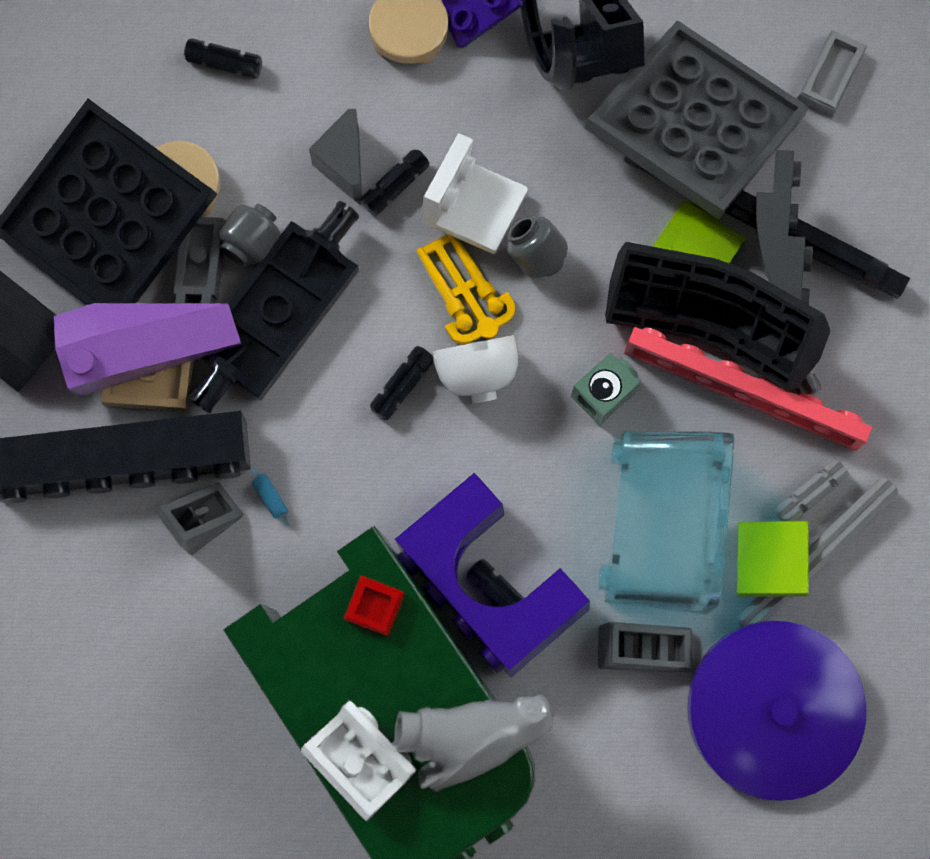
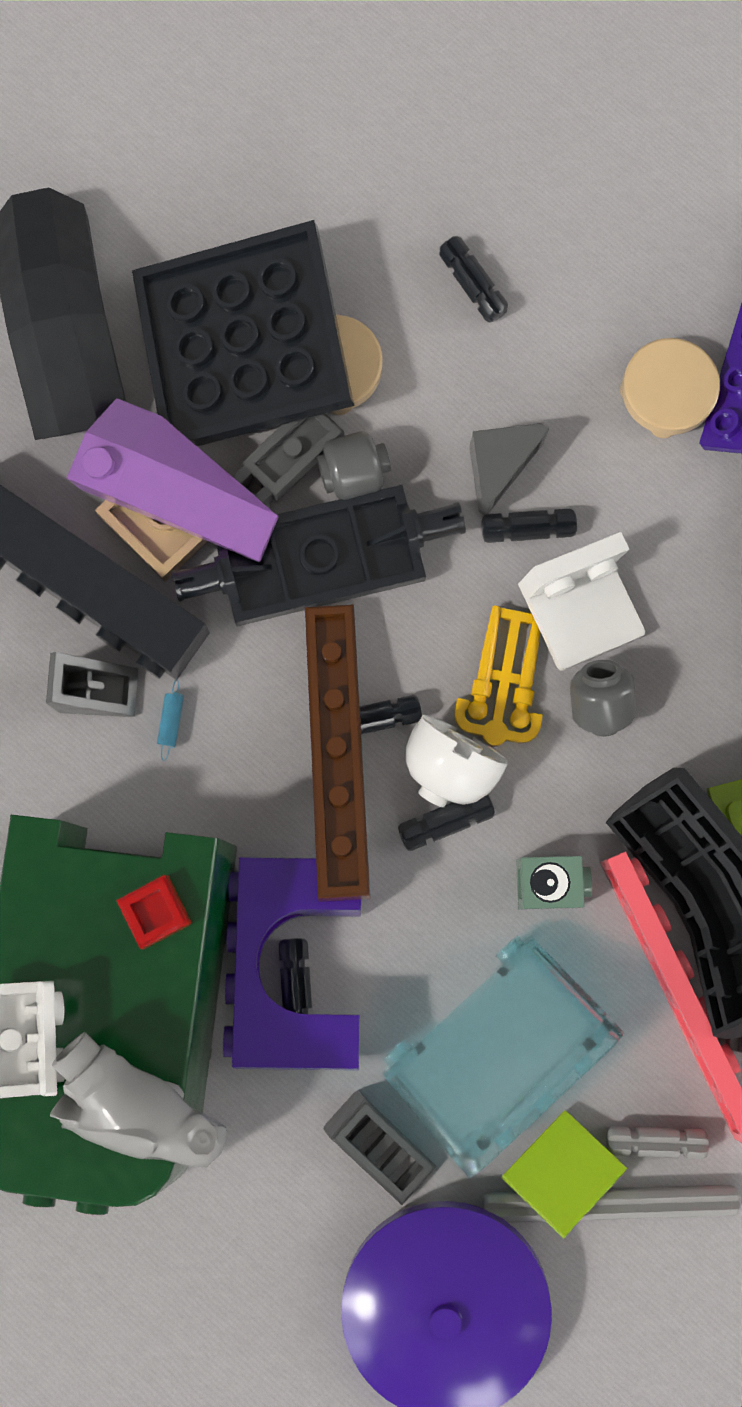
camera: 40 degrees right, 5 degrees up
none -> reddish brown tile [305,604,371,902]
none -> black axle [398,794,495,851]

